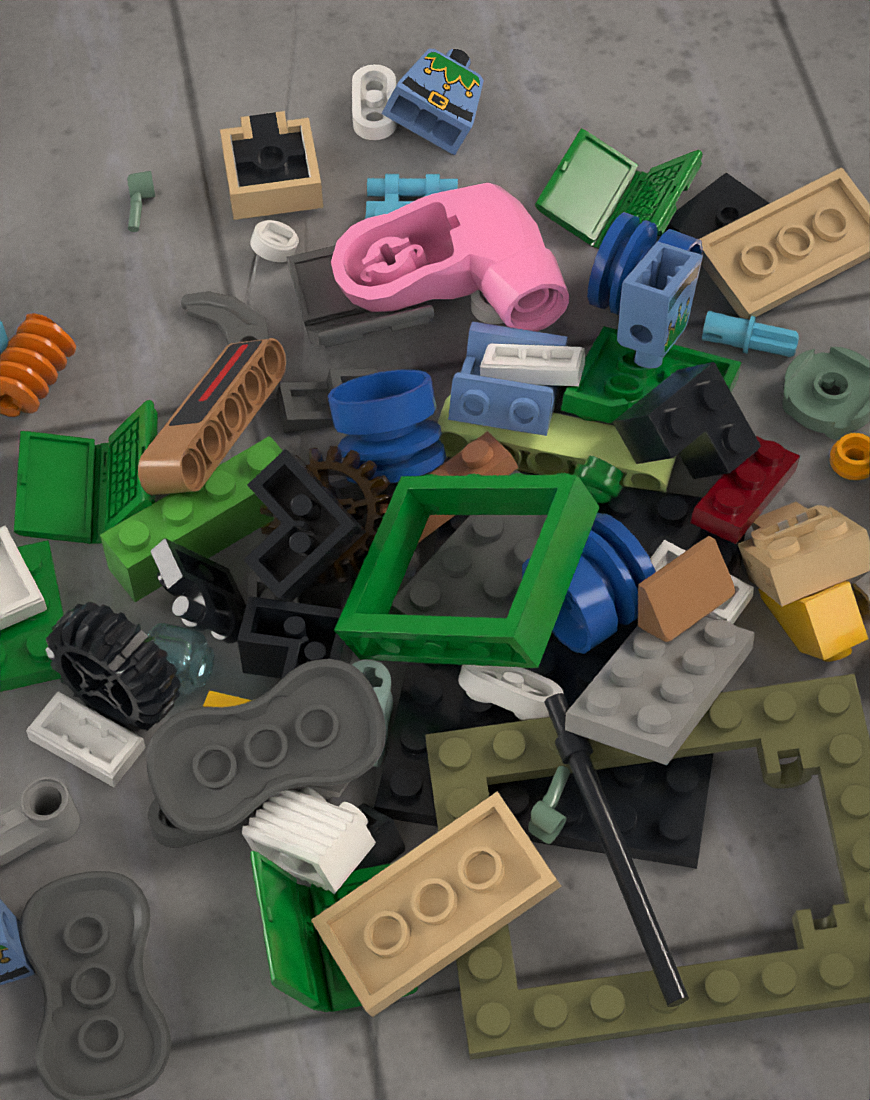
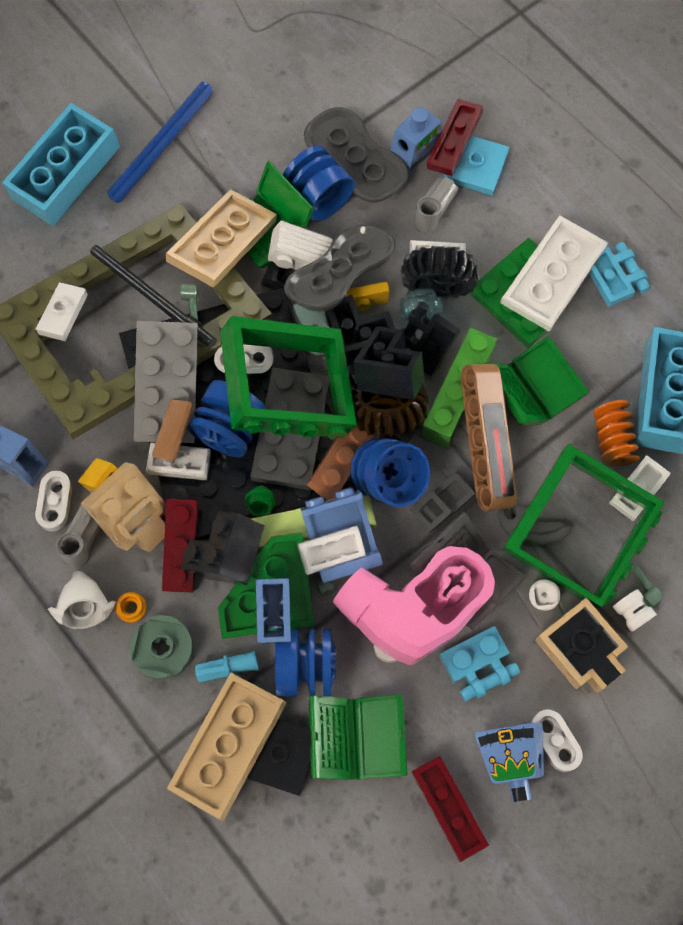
camera: 150 degrees right, 15 degrees up
none -> white plate [36,282,88,341]
none -> blue wheel [283,145,355,222]
none -> dark red plate [411,756,489,862]
none -> green window [501,444,665,609]
none -> white plate [609,455,671,521]
none -> white wheel [613,589,657,632]

